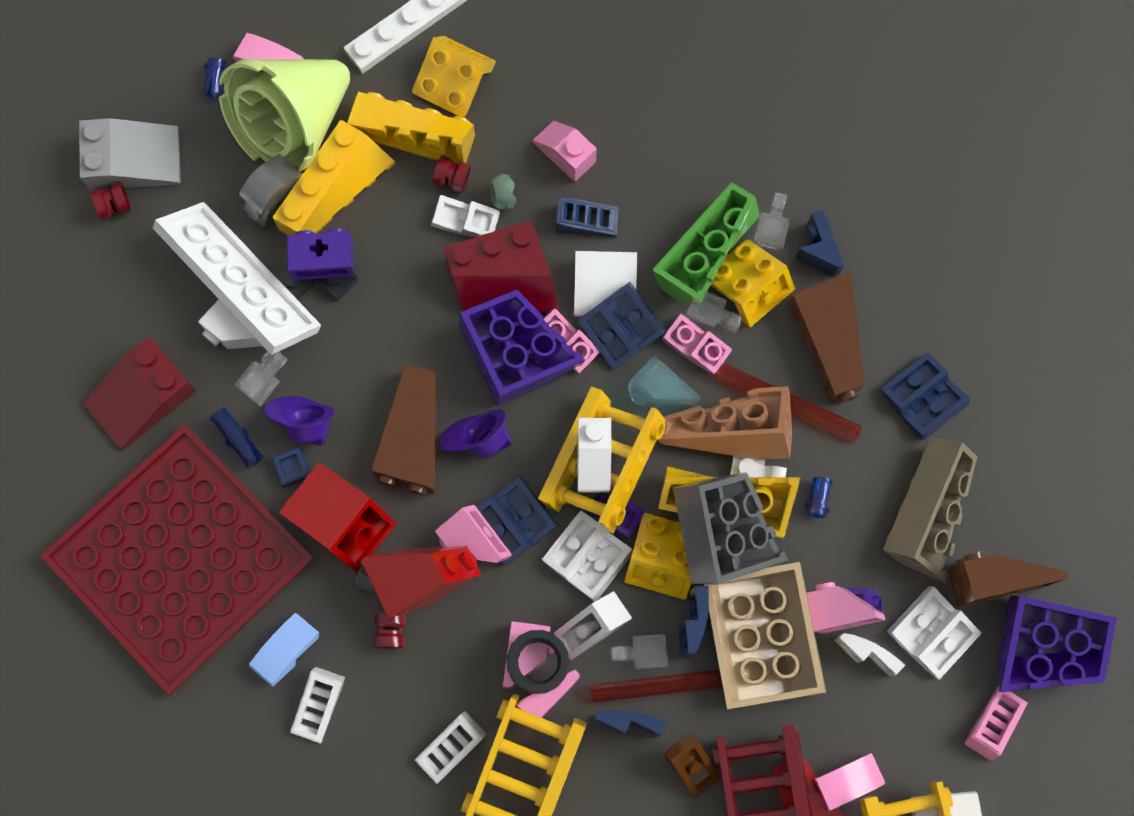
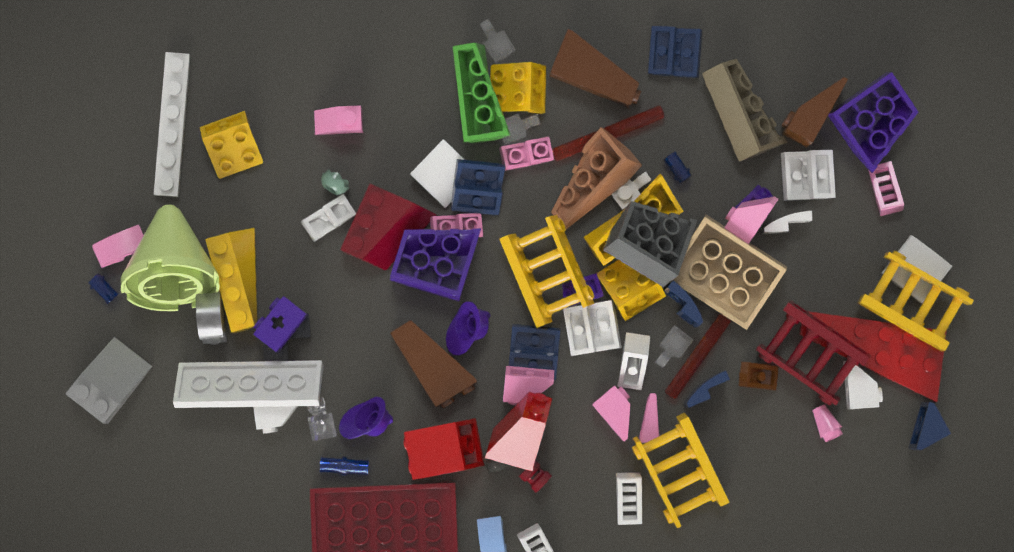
camera: 45 degrees left, 10 degrees up
dark red slope [83,336,196,451] -> none
dark red wheel [90,182,131,221] -> none
dark blue tile [271,446,311,488] -> none
yellow wedge [347,92,475,163] -> none
dark red wheel [433,155,471,193] -> none
black tyre [507,630,569,694] -> none
dark blue slope [556,197,619,237] -> none
white slope [577,418,611,492] -> none
clear light blue slope [628,355,701,410] -> none
dark blue slope [795,210,844,277] -> none
bright pink slope [814,753,886,811] -> none

